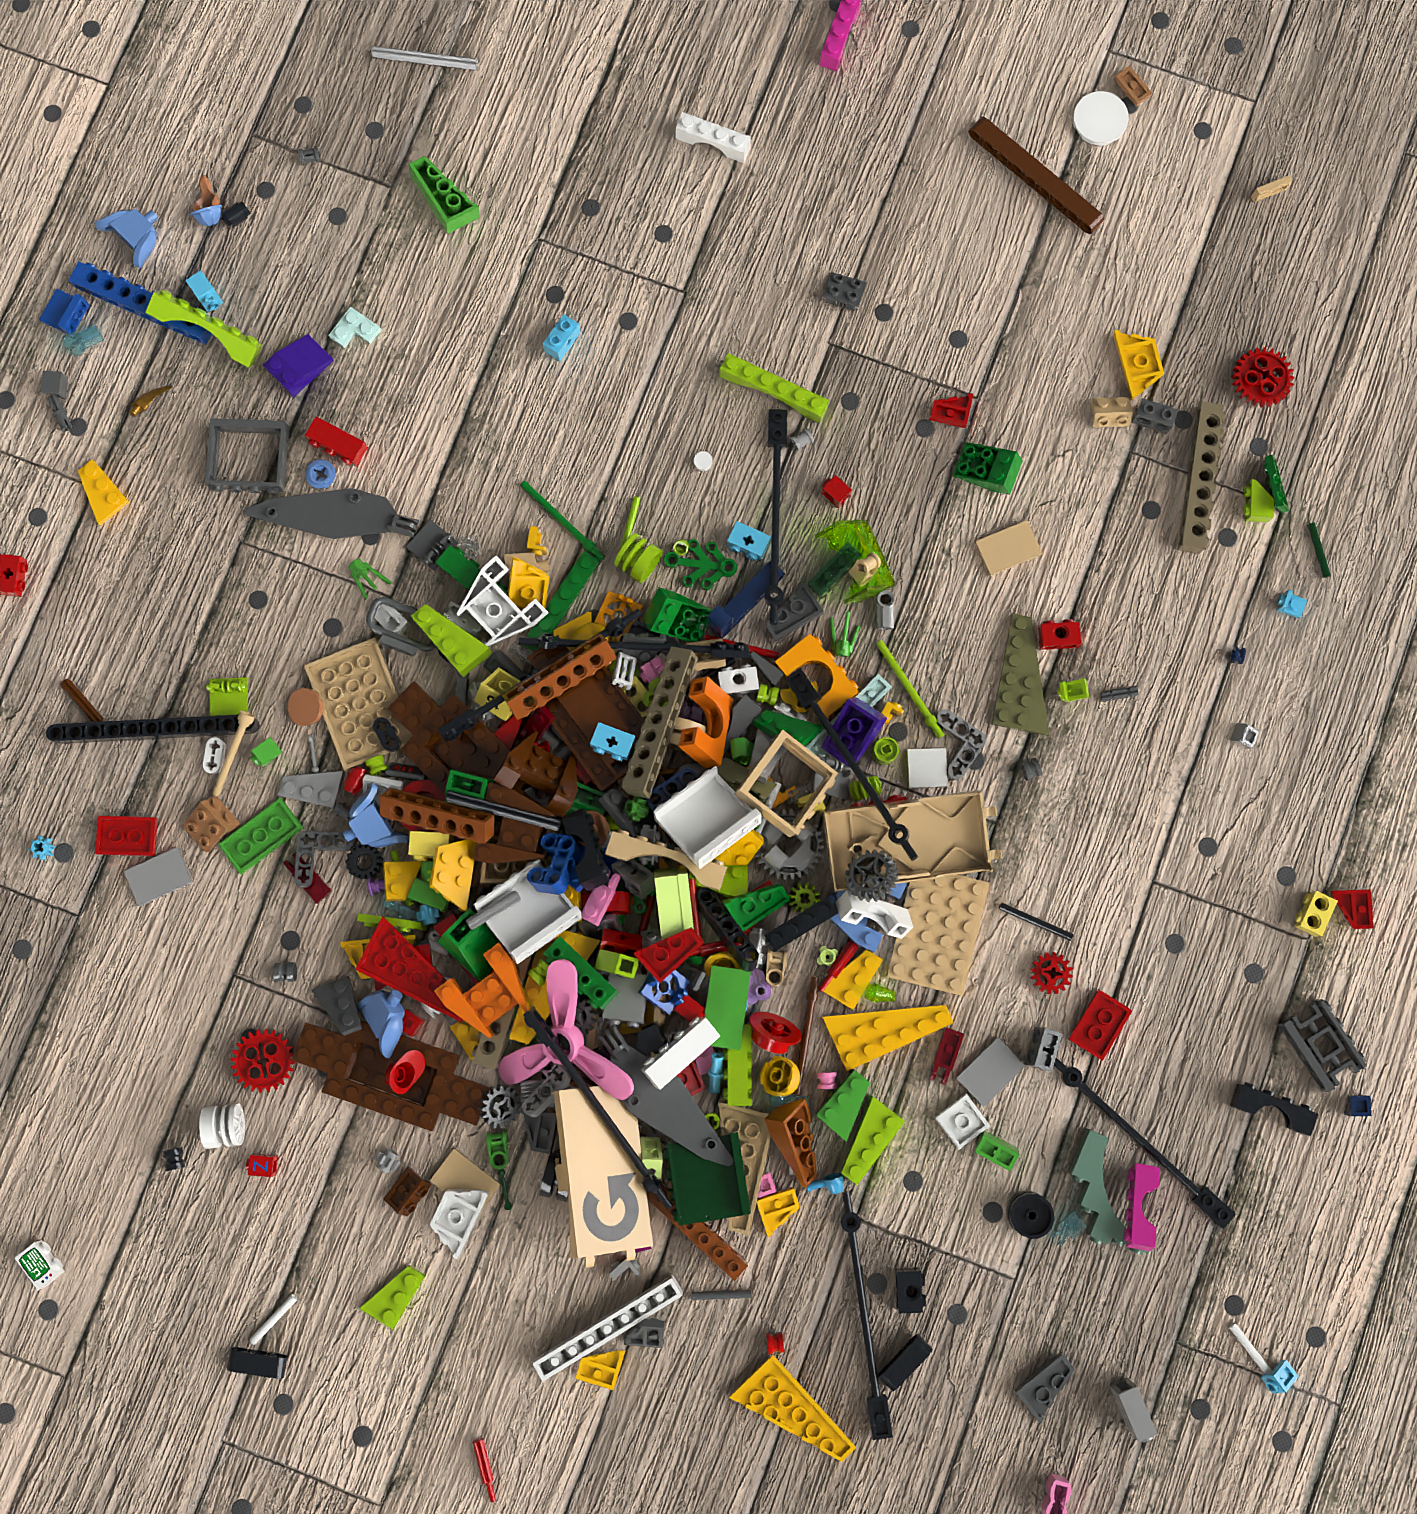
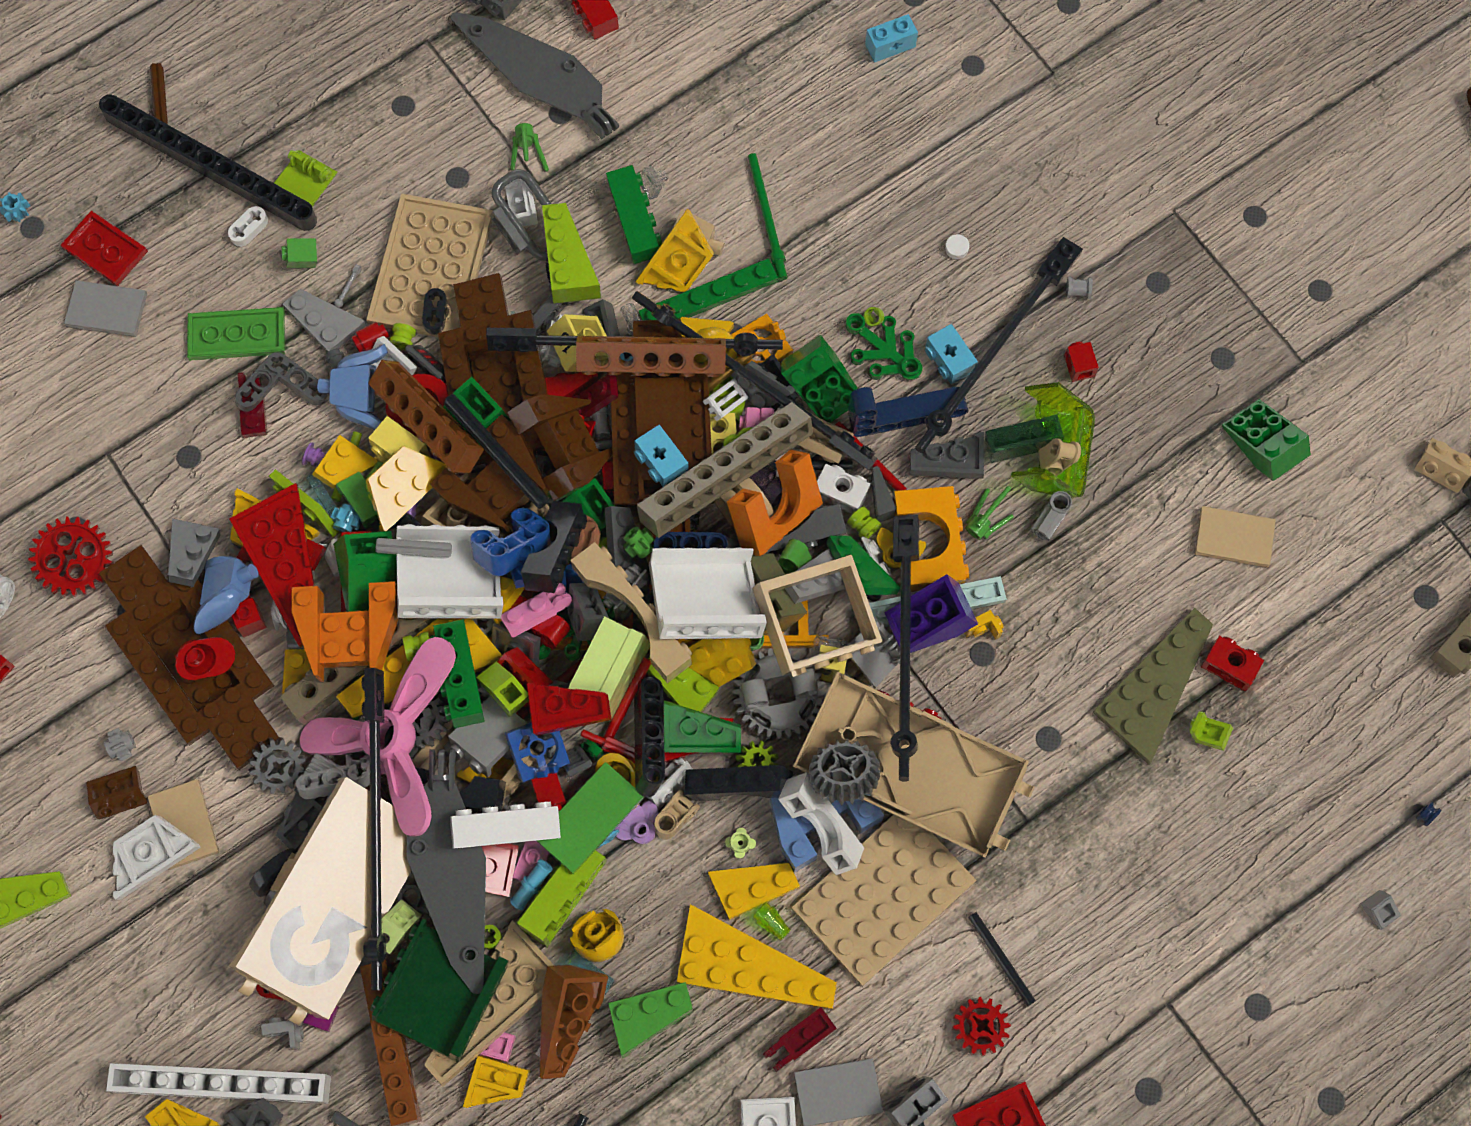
camera: 30 degrees right, 10 degrees down
medium nougat bracket [183,796,241,852] -> none
tan piece [212,711,255,797] -> none
dark grey wheel [273,962,297,982] -> none
nougat tile [288,688,324,726] -> none
medium blue gear [306,459,336,490] -> none
black tyre [345,844,383,879] -> none
dark grey hinge [406,519,459,571] -> none
white hinge [443,601,484,639] -> none
white wedge [457,556,548,646] -> none
bright green piece [486,1129,510,1169] -> none
dark green hinge [498,1169,512,1210] -> none
yellow bracket [526,526,547,557] -> none
lime wheel [614,533,663,584] -> none
lime bar [619,496,641,550] -> none
lime arch [720,353,829,424] -> none
red wheel [749,1012,802,1054] -> none
white bar [756,782,782,834] -> none
reddish brown bar [793,977,819,1095] -> none
dark azure bar [807,1173,844,1194] -> none
bright pink wheel [817,1072,837,1089] -> none
red axle [818,940,859,992] -> none
dark grey hinge [823,272,867,311] -> none
lime wedge [840,1095,905,1185] -> none
lime gear [849,776,882,801] -> none
lime wheel [872,737,899,765] -> none
lime bar [876,640,945,739] -> none
white tile [907,748,948,788] -> none
red wing [929,393,974,429] -> none
light grey beam [936,710,986,780] -> none
dark grey wheel [1020,758,1042,781] -> none
dark grey axle [1100,685,1138,702] -> none

